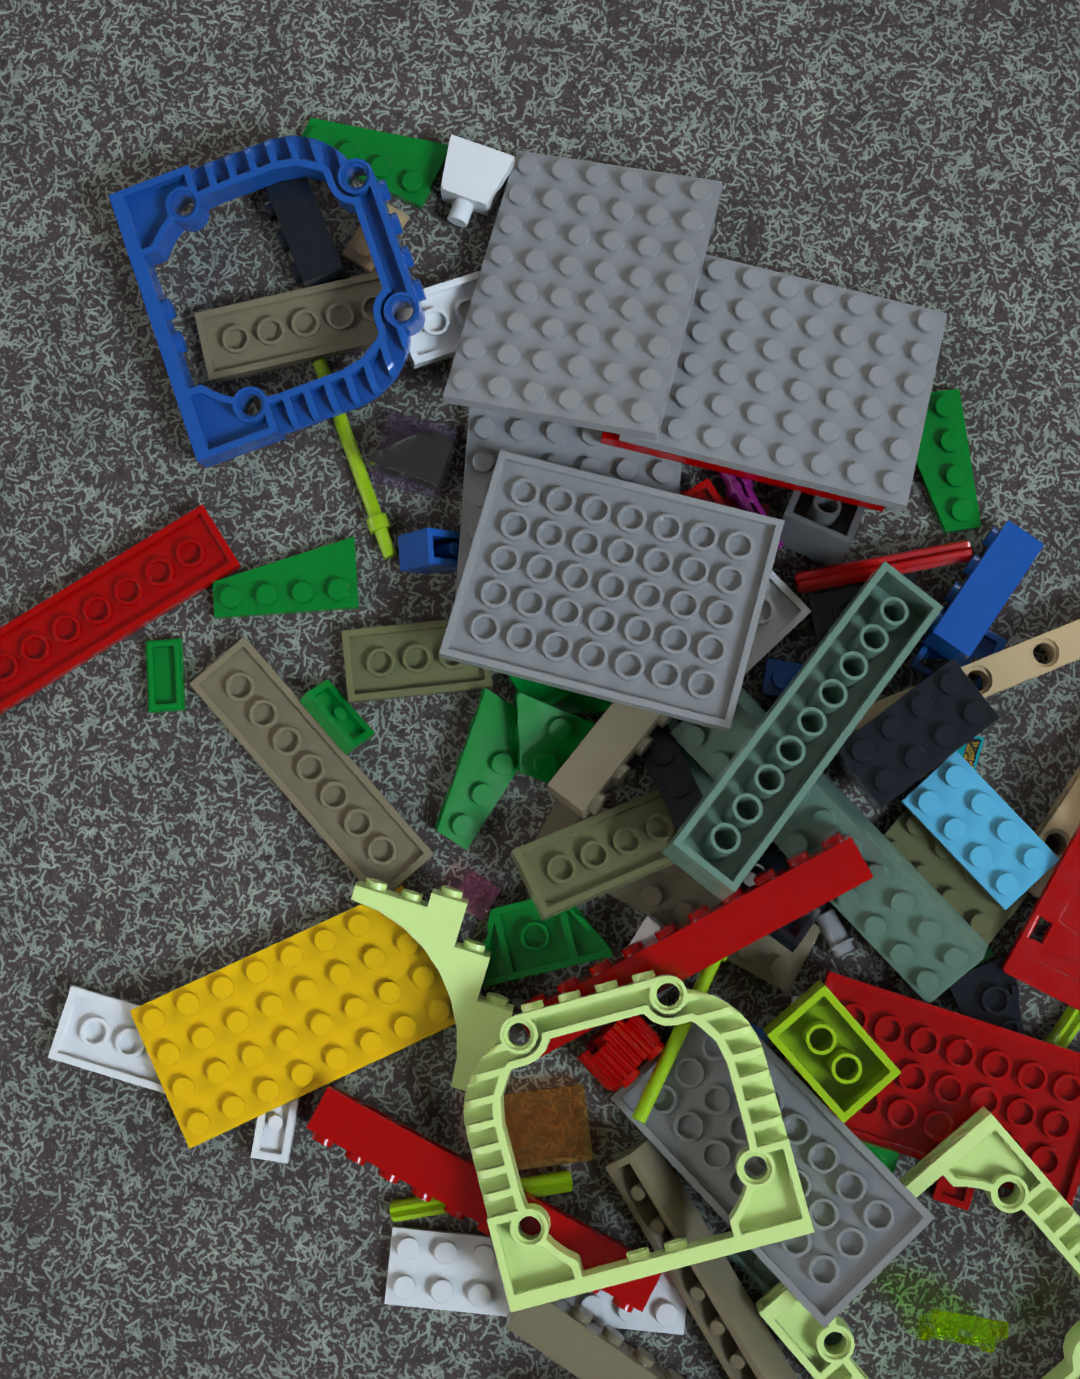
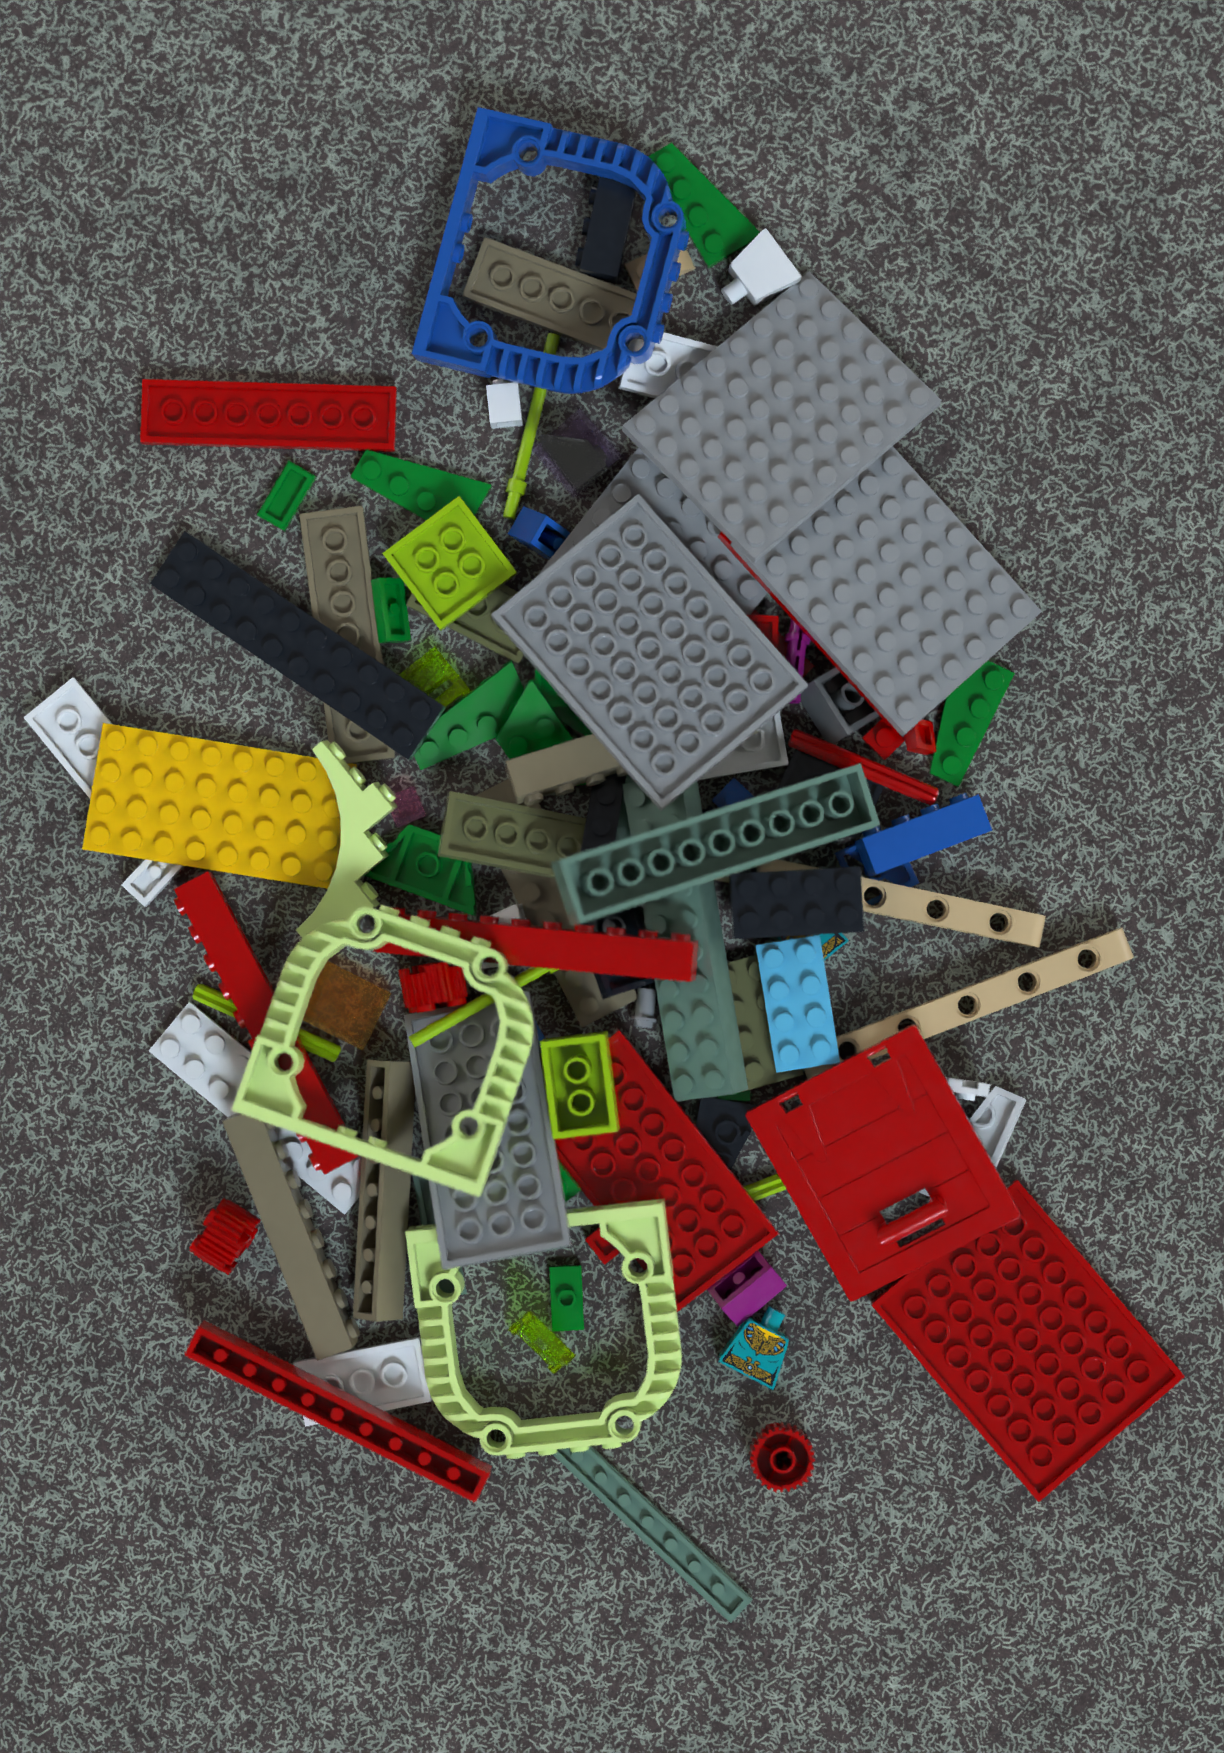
camera: 35 degrees right, 5 degrees up
none -> black plate [150,531,446,761]
none -> lime plate [382,496,517,631]
none -> clear neon green plate [399,646,471,707]
none -> white brick [486,379,523,429]
none -> green plate [549,1265,584,1332]
none -> red plate [862,719,904,761]
none -> red plate [904,719,937,755]

